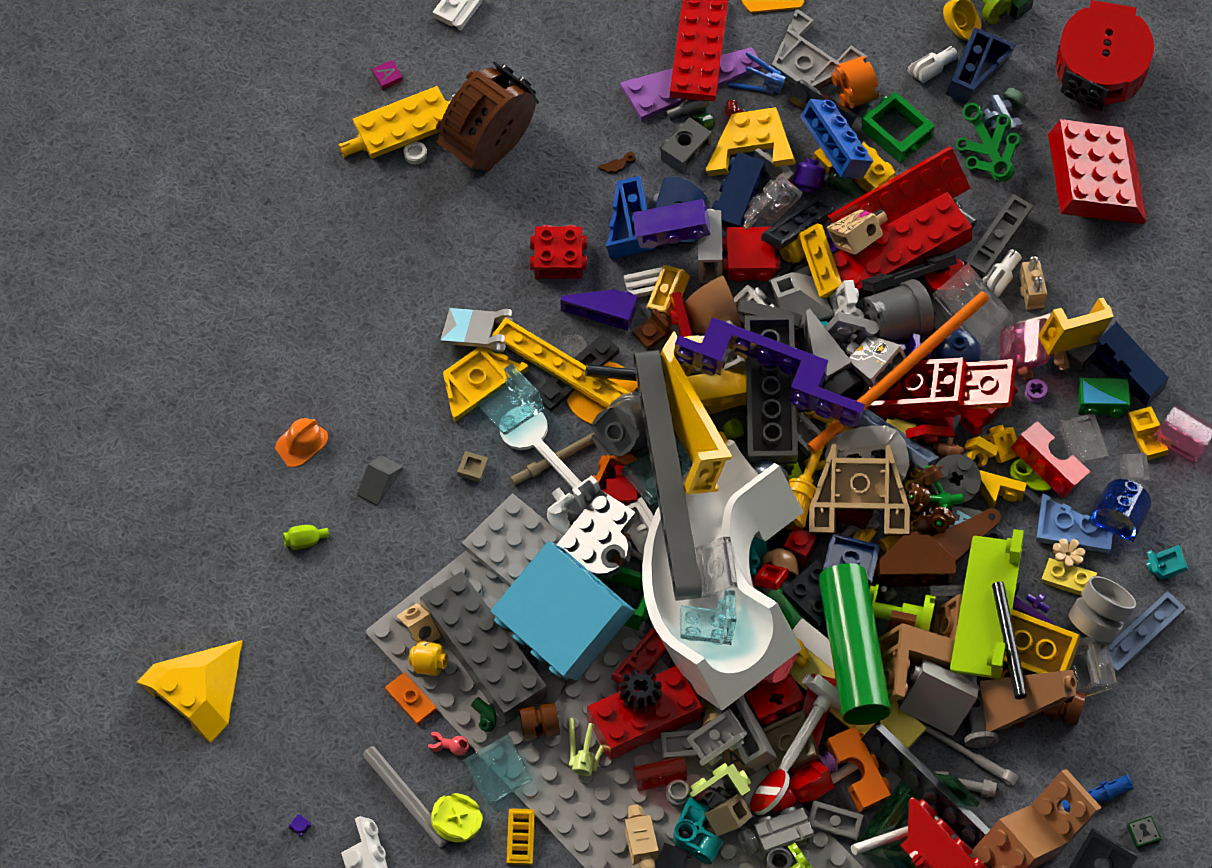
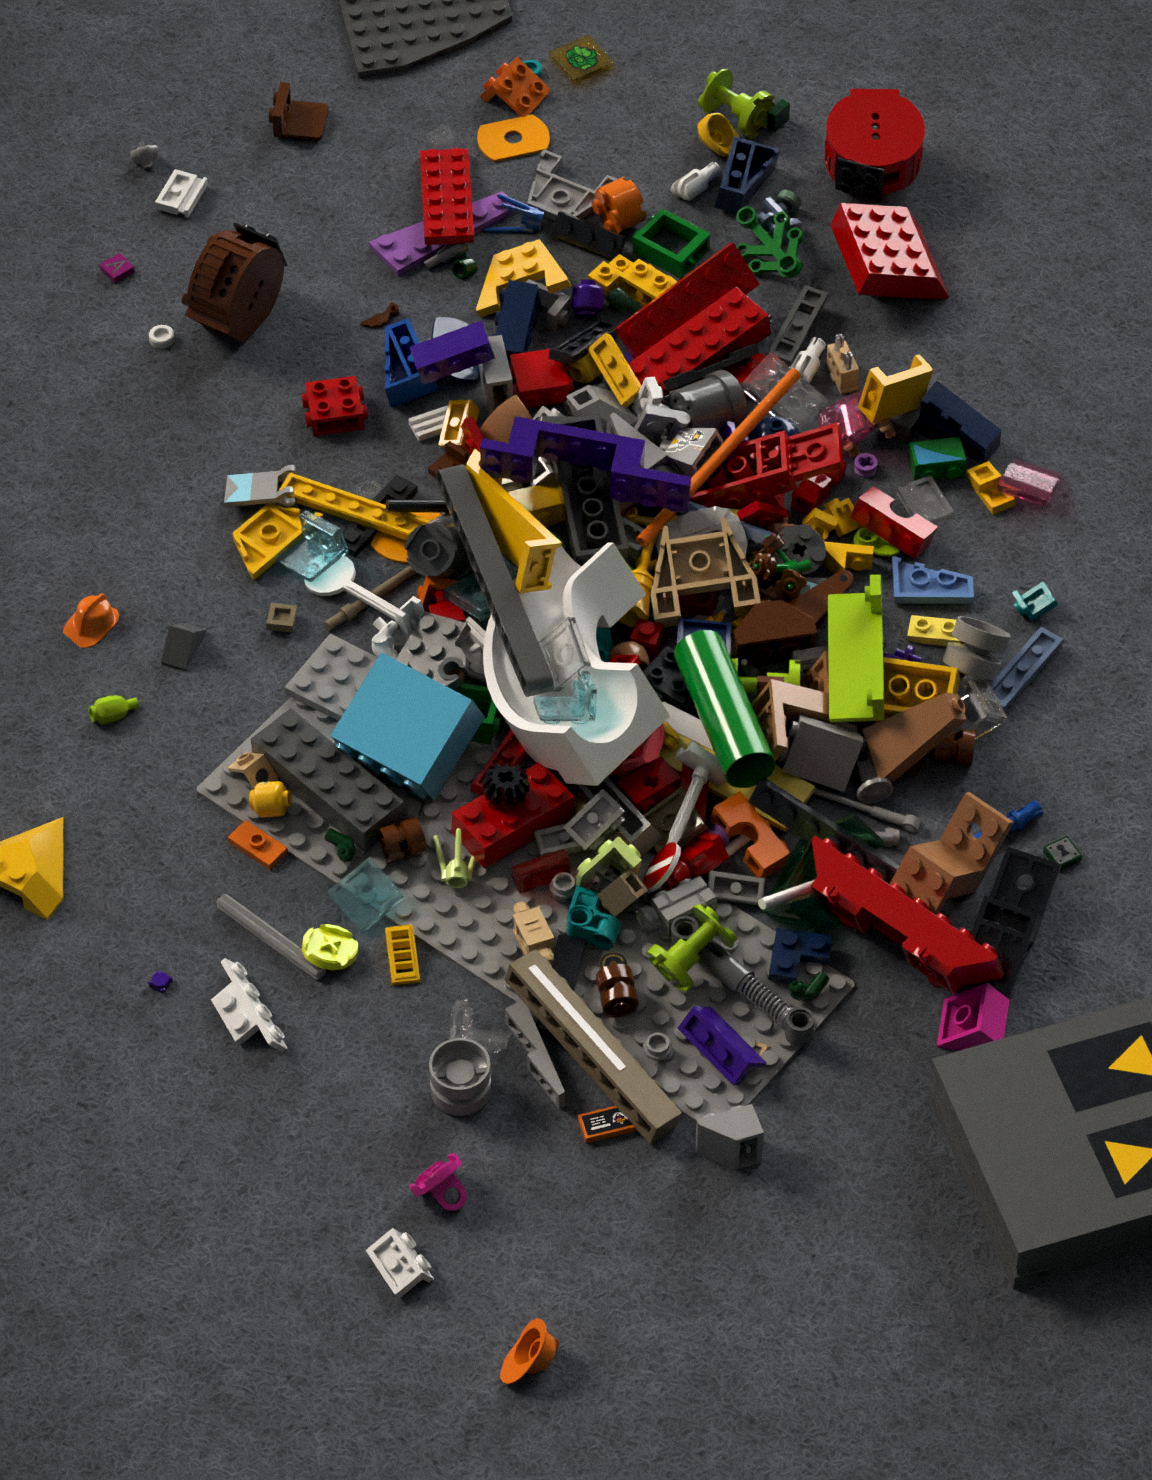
camera: 10 degrees left, 10 degrees down
yellow plate [338,86,451,159] -> none
coral arm [428,732,469,756] -> none
dark purple slope [560,290,637,331] -> none
dark grey brick [660,117,712,174] -> none
clear red hand [725,100,748,117] -> none
clear bracket [743,175,802,230] -> none
blue brick [800,99,873,179] -> none
tan torso [827,209,888,254] -> none
black piece [992,581,1028,700] -> none
tan plant [1053,539,1085,568] -> none
clear blue brick [1088,479,1151,542] -> none
clear brick [1119,453,1150,493] -> none

